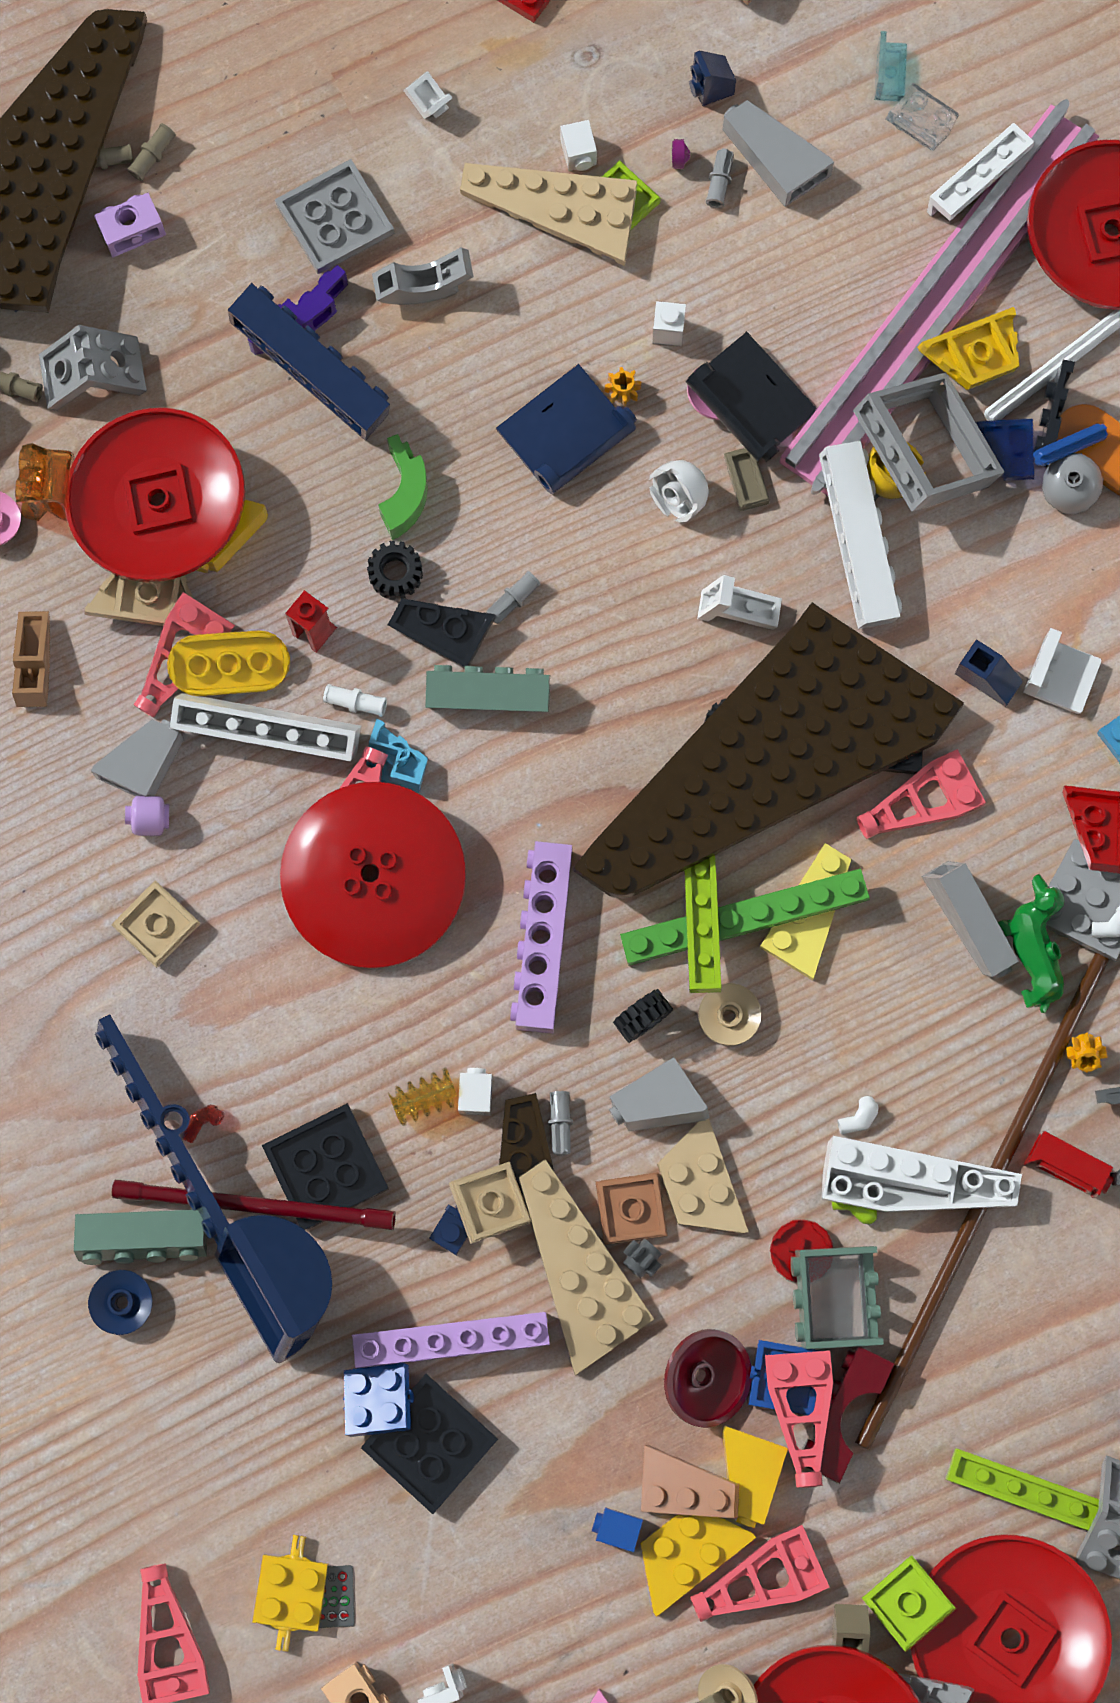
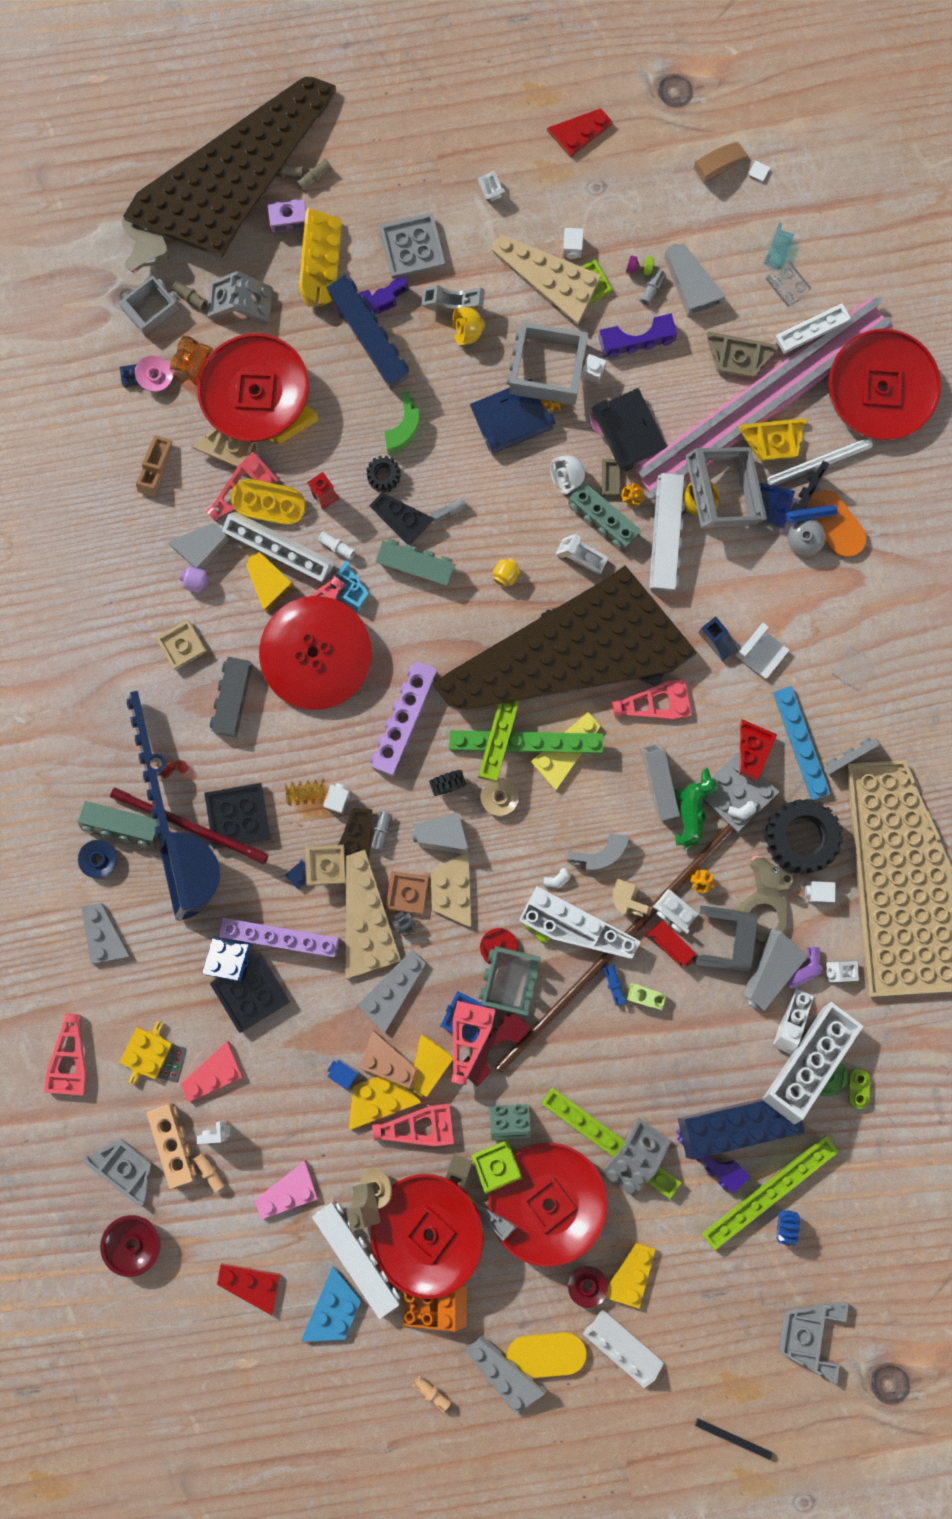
camera: 20 degrees right, 5 degrees up
dark red dish [664,1329,752,1428] -> none
dark blue slope [689,50,736,106] -> none
none -> light grey wing [82,903,131,964]
none -> coral wing [181,1041,243,1102]
none -> dark grey brick [210,657,253,738]
none -> yellow slope [246,552,294,613]
none -> yellow plate [299,208,342,309]
none -> light grey wing [357,950,426,1033]
none -> yellow cylinder [452,307,485,345]
none -> sand green bracket [490,1104,531,1140]
none -> yellow head [492,558,520,587]
none -> light grey window [506,322,588,405]
none -> light grey arch [567,833,629,871]
none -> sand green brick [568,482,641,551]
none -> dark purple arch [598,313,677,358]
none -> blue pin [603,964,627,1006]
none -> tan brick [613,879,652,917]
none -> light orange gear [622,483,645,507]
none -> yellowish green leg [626,983,667,1010]
none -> lime tile [643,256,654,276]
none -> white bracket [654,889,698,934]
none -> dark tan wing [707,331,778,379]

